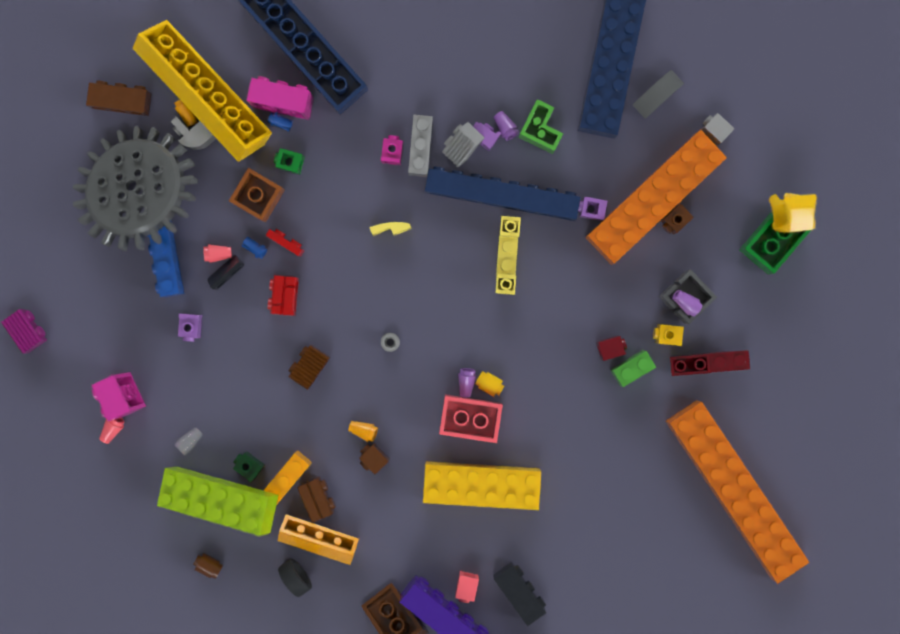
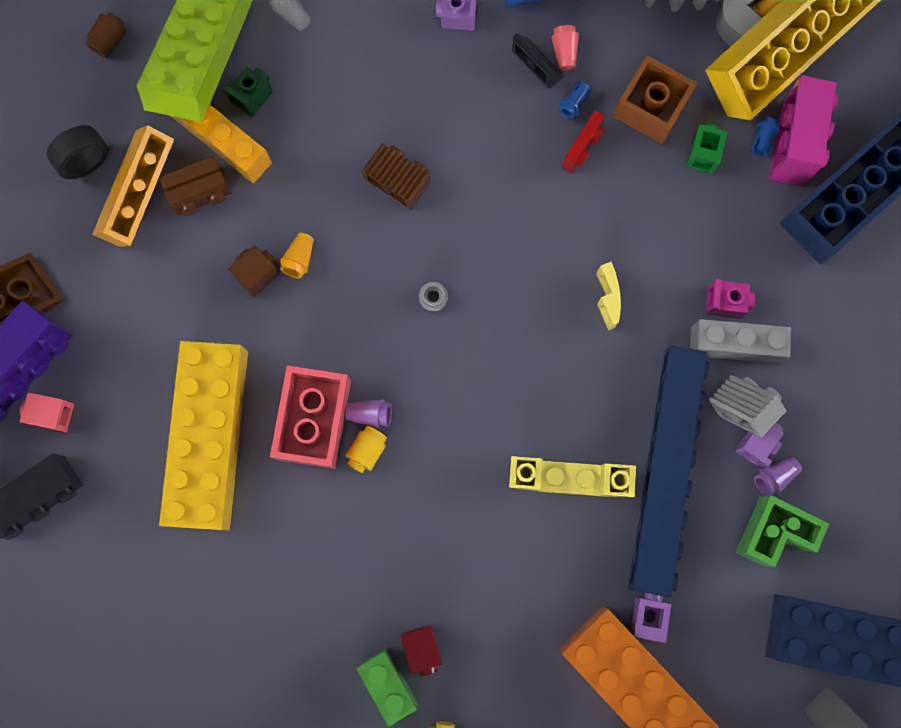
camera: 90 degrees right, 10 degrees down
red brick [268,275,299,316] -> none

